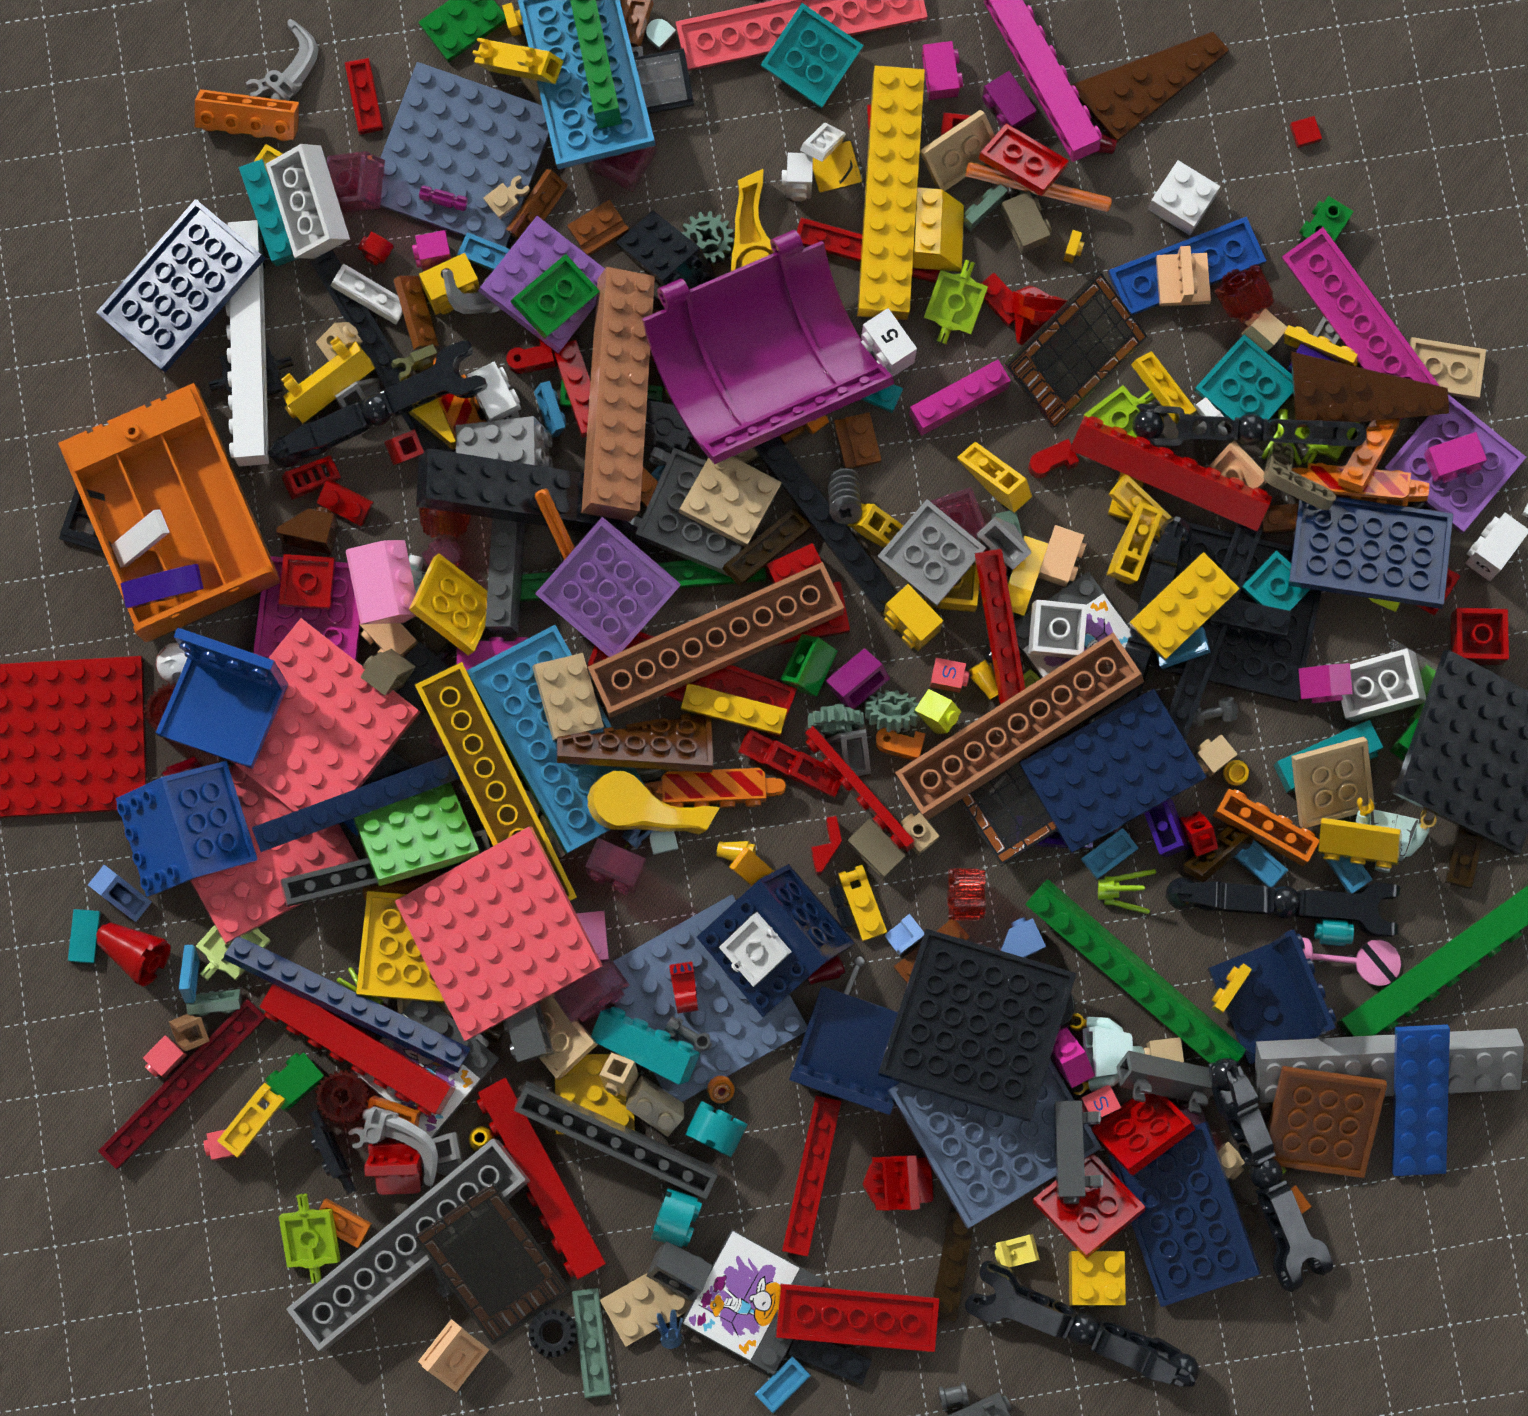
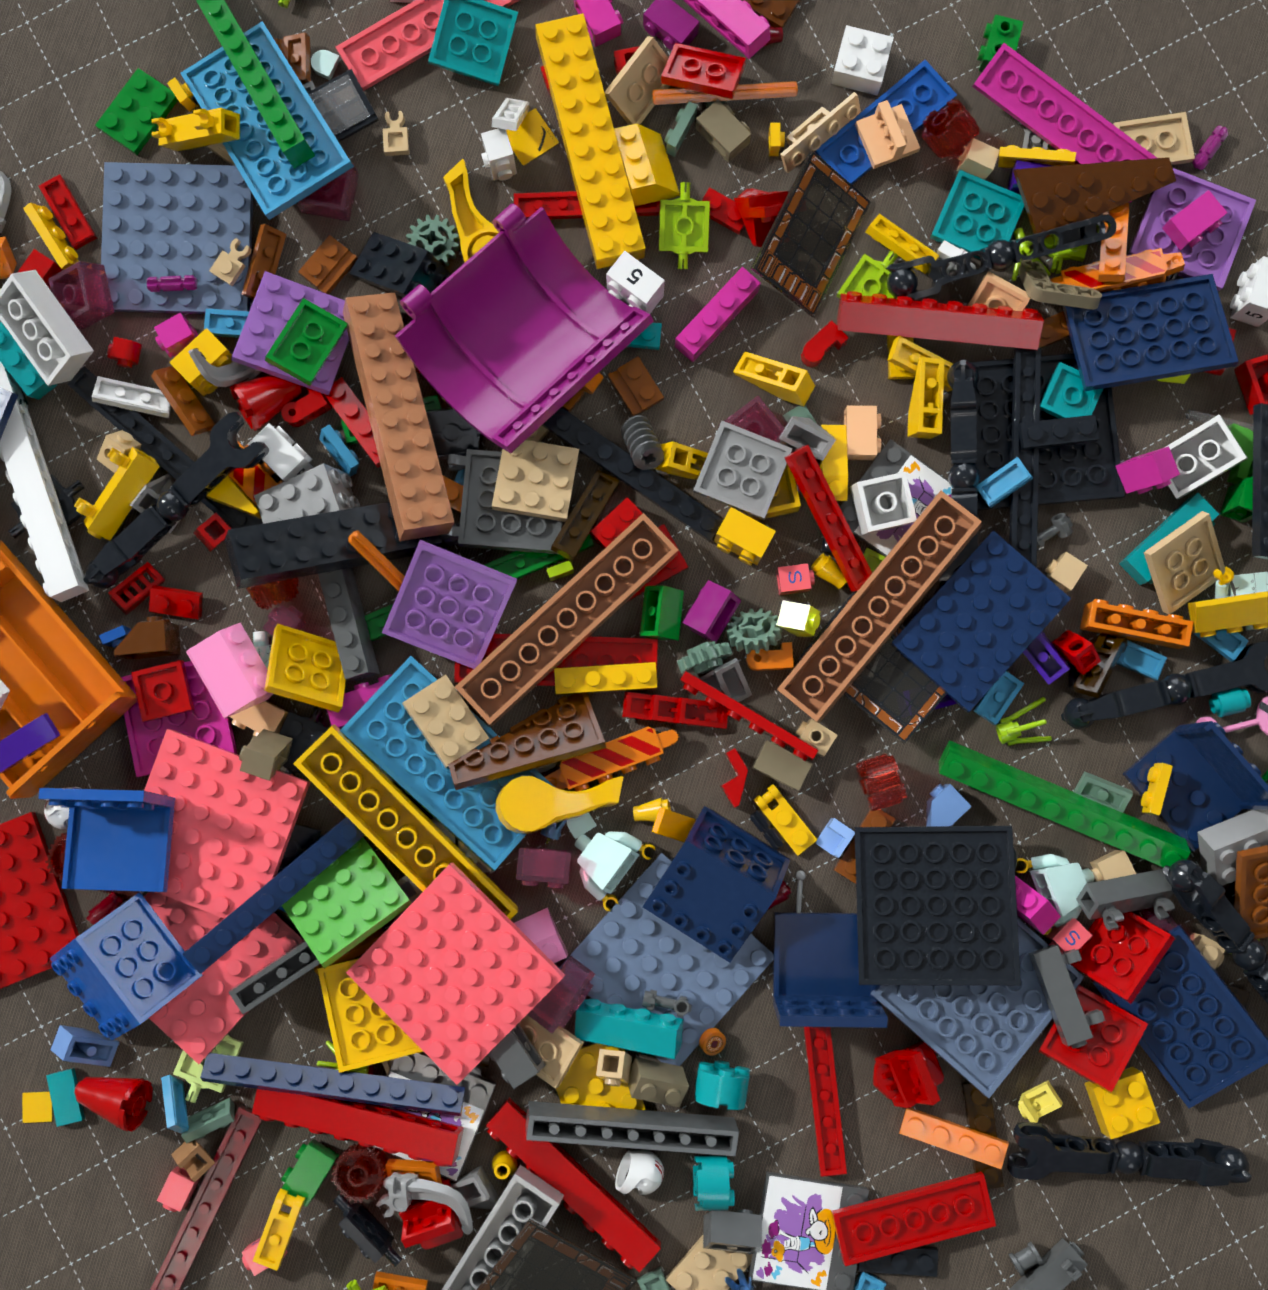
camera: 15 degrees left, 5 degrees up
olive plate [391,344,437,382] -> none
red leg [669,962,698,1014] -> none
white plate [719,912,792,987] -> none
yellow plate [1129,552,1240,660] -> none
yellow plate [1223,760,1249,786] -> none
none -> red brick [17,249,63,289]
none -> yellow sticker [22,1092,52,1123]
none -> yellow plate [23,202,82,273]
none -> blue plate [99,625,131,649]
none -> red cone [230,375,303,431]
none -> tan plate [383,111,410,156]
none -> lime tile [547,561,574,581]
none -> light aqua torso [575,831,656,911]
none -> white helmet [615,1150,664,1195]
none -> tan bracket [780,92,861,173]
none -> orange plate [899,1108,1009,1169]
none -> sand green plate [1073,771,1133,813]
none -> magenta axle [1192,125,1228,170]

